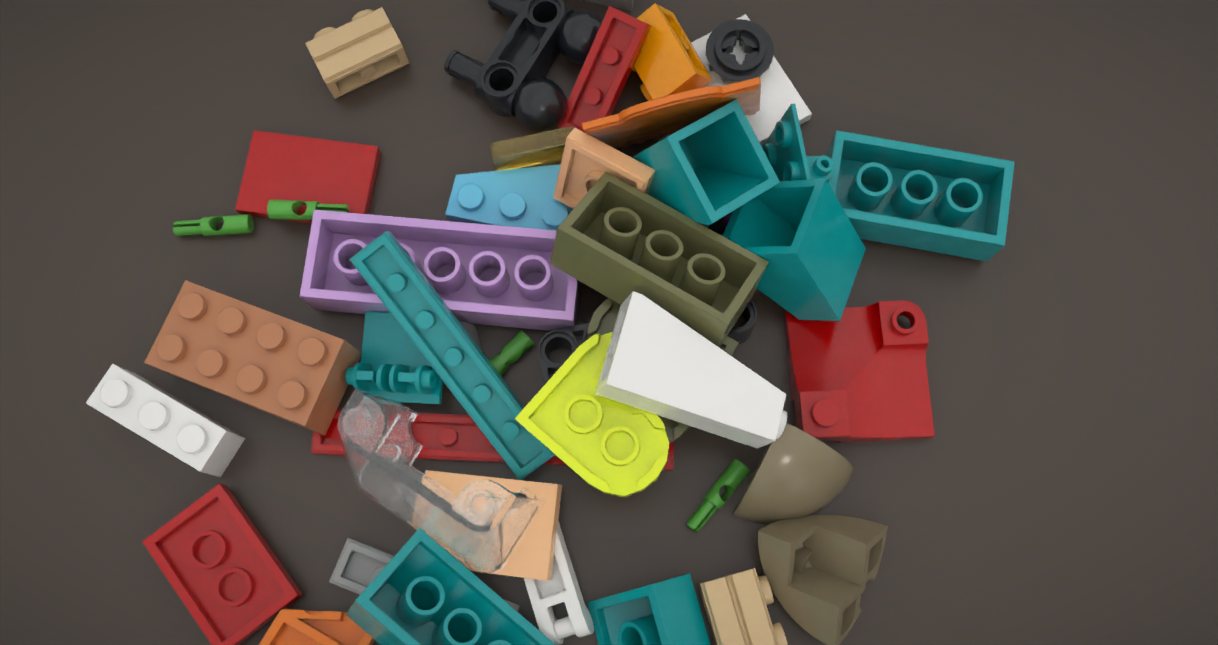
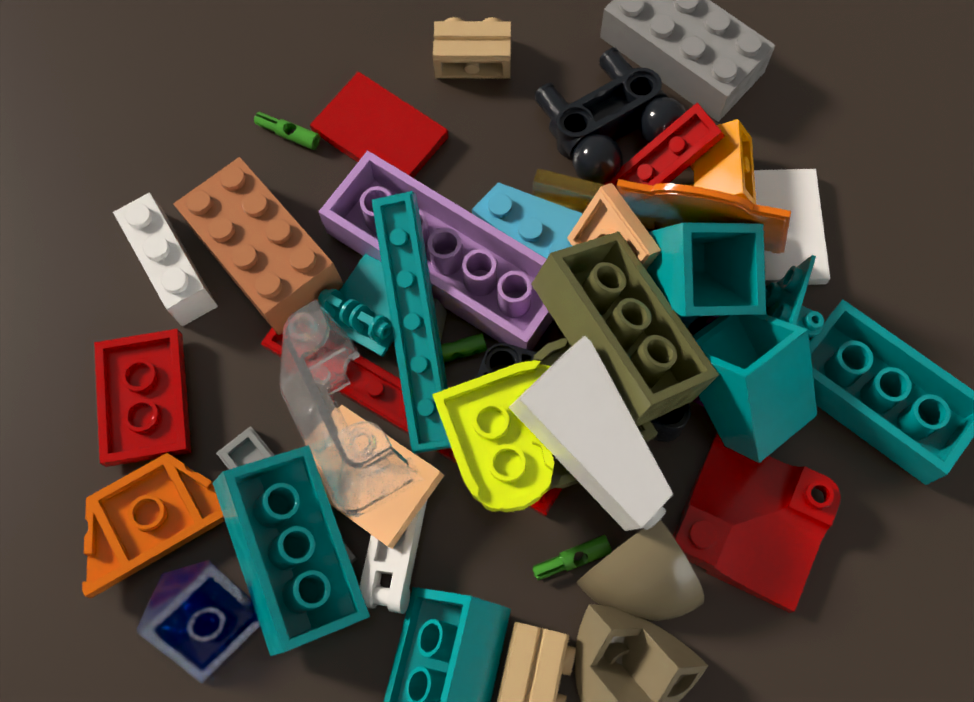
camera: 30 degrees right, 5 degrees down
bright green pin [267,199,349,220] -> none
black gear [705,19,774,82] -> none

